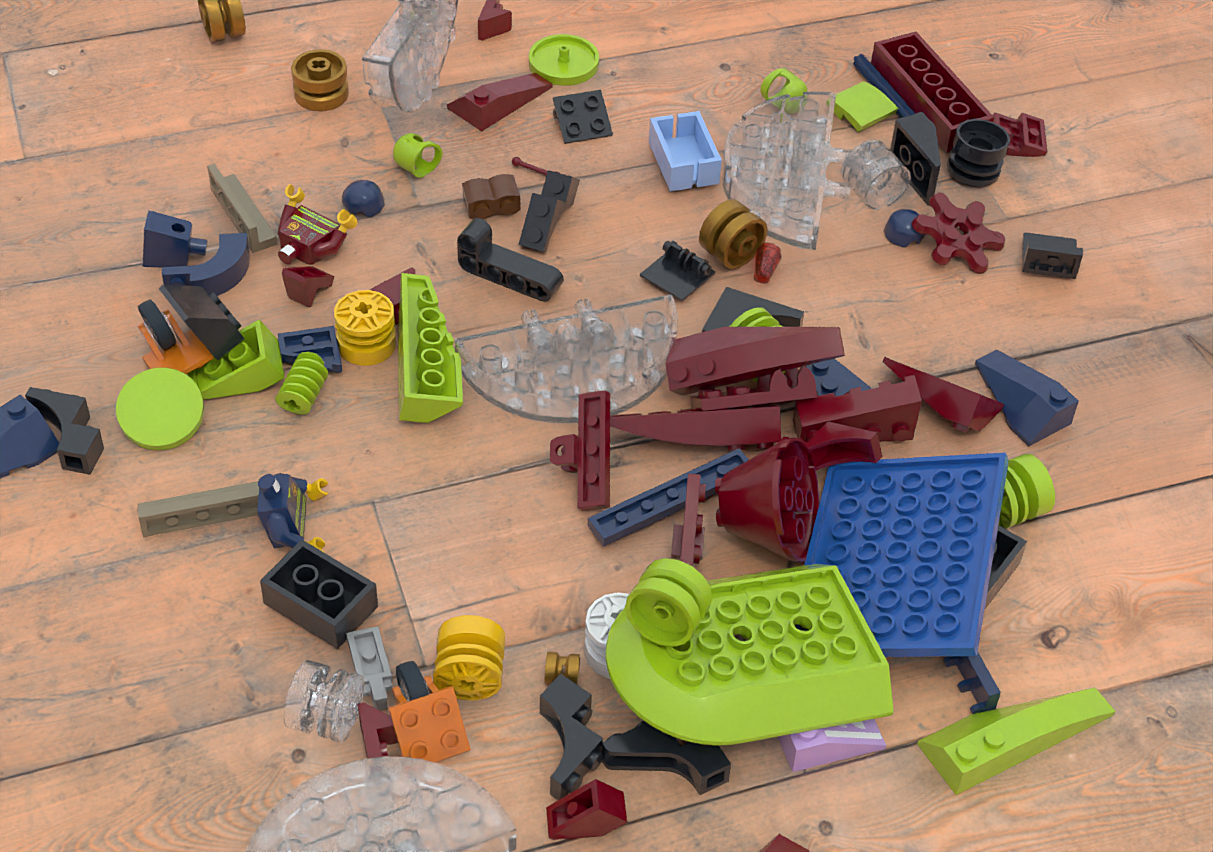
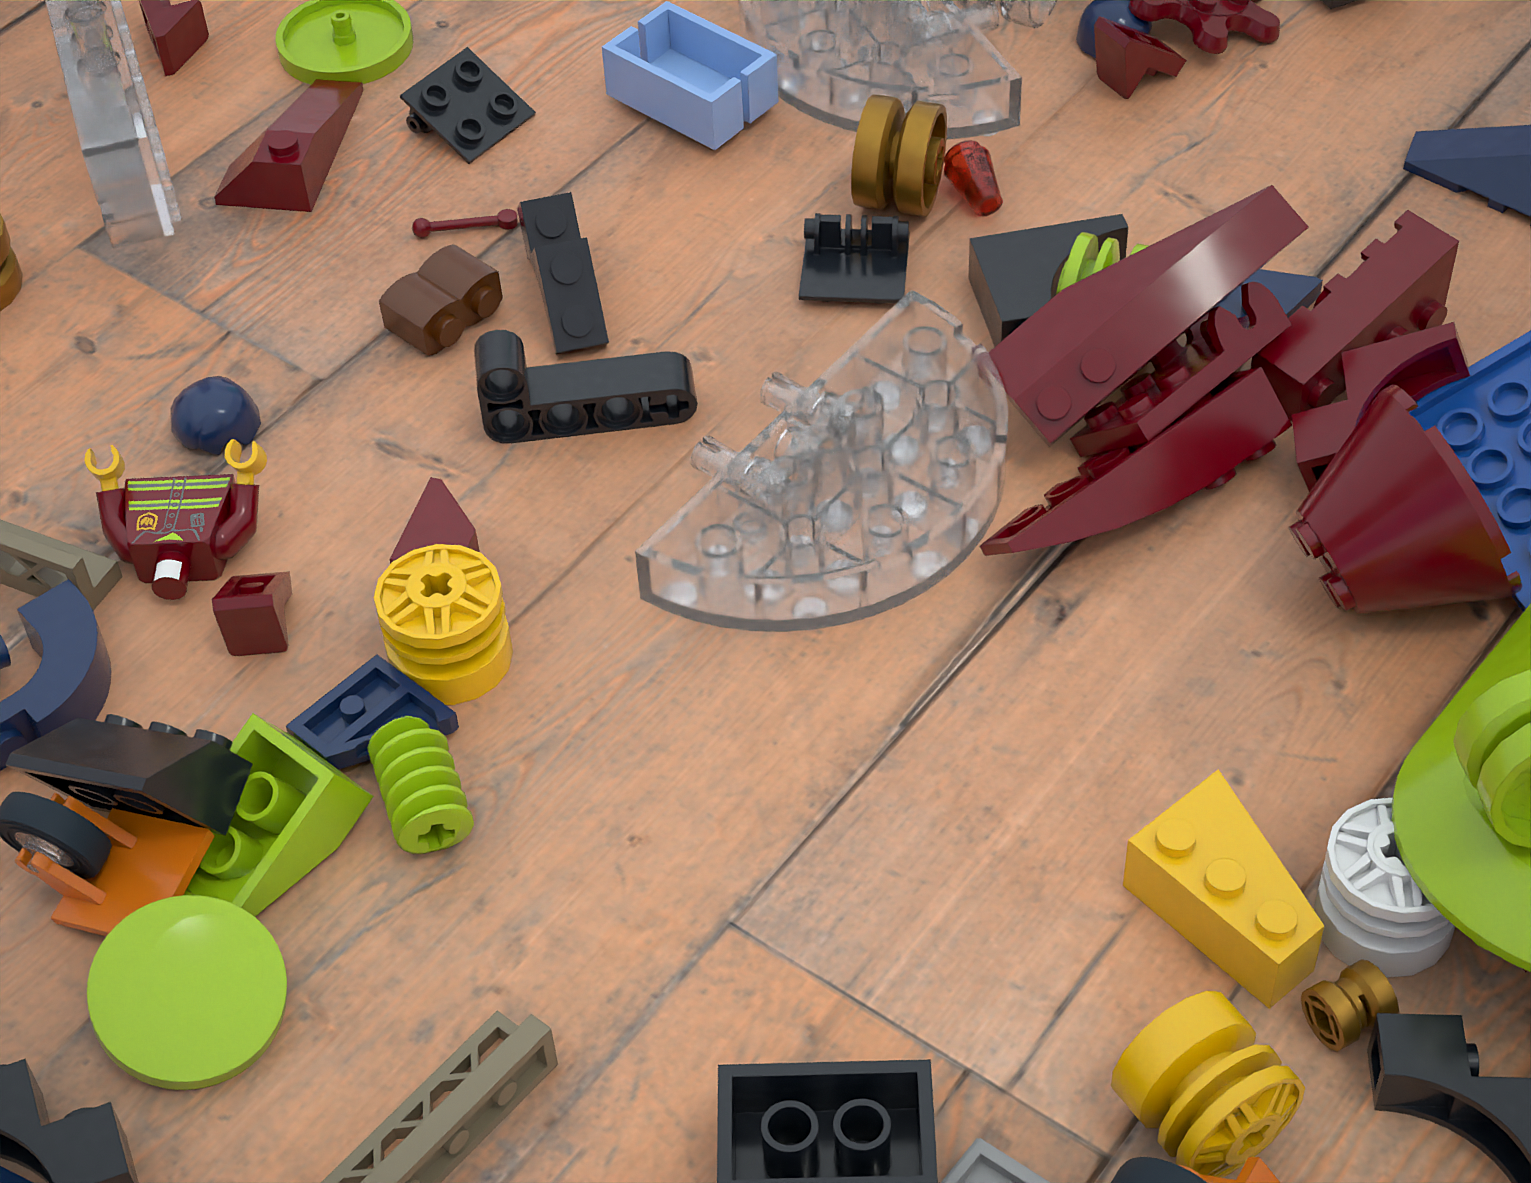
camera: 30 degrees left, 0 degrees up
dark blue torso [257,473,328,552] -> none
lime helmet [393,133,443,178] -> none
lime wedge [398,273,463,423] -> none
dark red plate [550,390,611,511] -> none
dark blue plate [587,448,749,547] -> none
dark red plate [671,473,706,567] -> none
dark red wedge [883,357,1004,433] -> none
none -> dark red slope [1094,16,1187,99]
none -> yellow wedge [1123,769,1324,1009]

